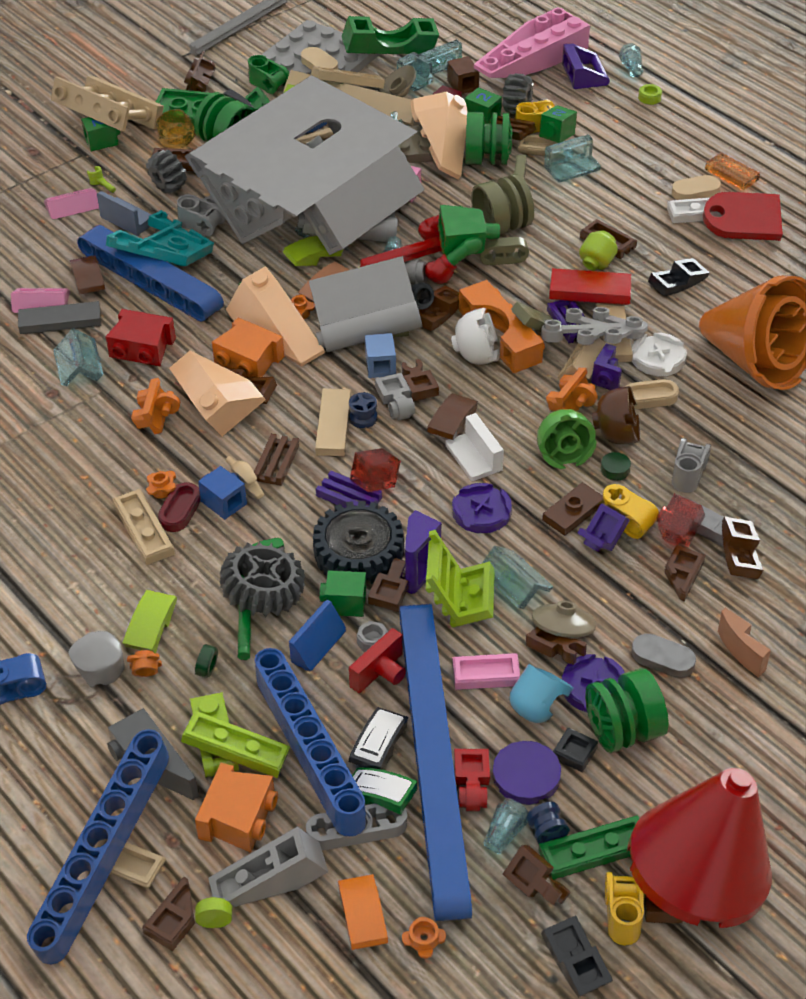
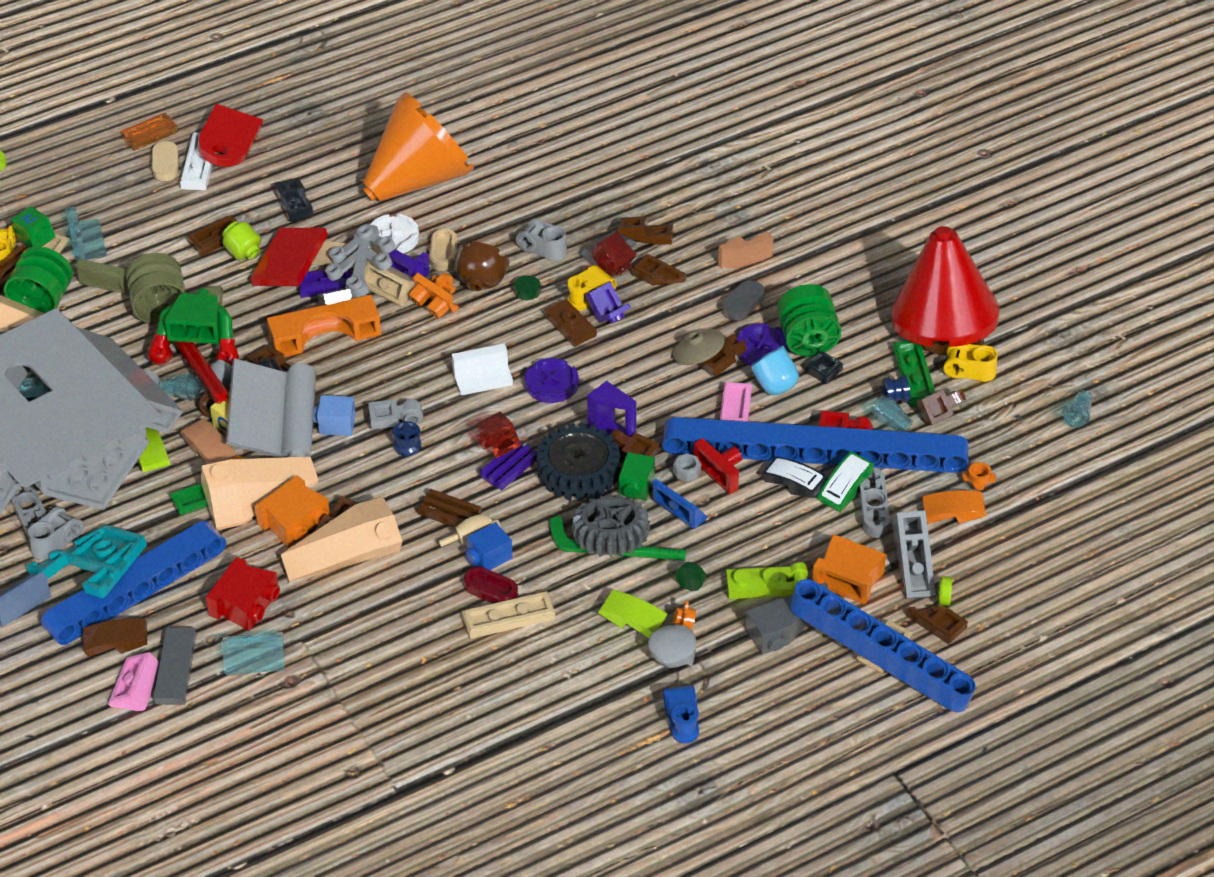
camera: 80 degrees left, 0 degrees up
orange hips [131,378,181,435] -> none
orange plate [146,471,176,498] -> none
lime tile [181,711,290,778] -> none
blue beam [254,648,366,837] -> none
tan tile [315,388,351,456] -> none
reddish brown plate [402,359,439,401] -> none
lime plate [426,530,495,628] -> none
reddish brown slope [427,393,478,440] -> none
white cylinder [451,308,500,365] -> none
clear light blue panel [482,545,553,609] -> none
dark purple tile [492,741,561,805] -> none
bright green cylinder [536,409,597,469] -> none
black slope [541,915,613,998] -> none

